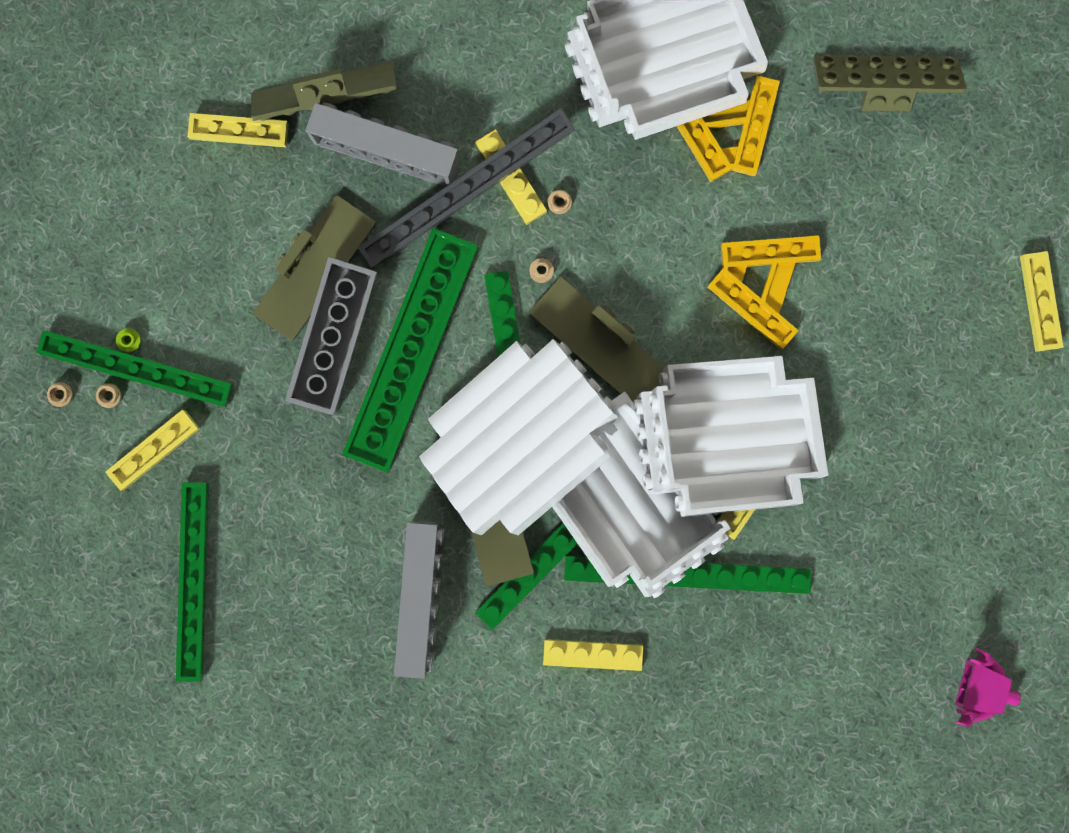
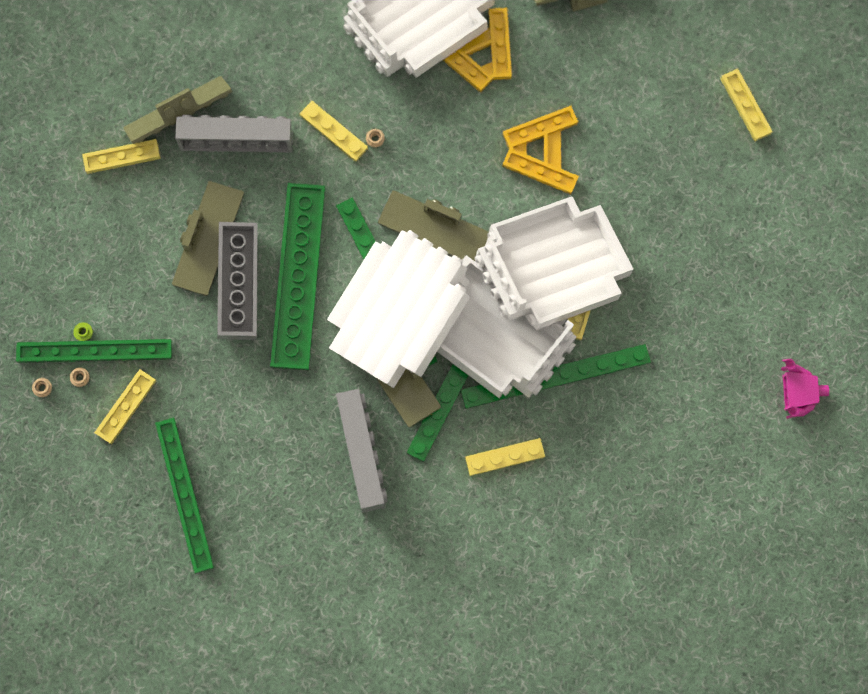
camera: 20 degrees left, 10 degrees down
dark grey plate [358,108,575,269] -> none
tan plate [529,258,554,283] -> none

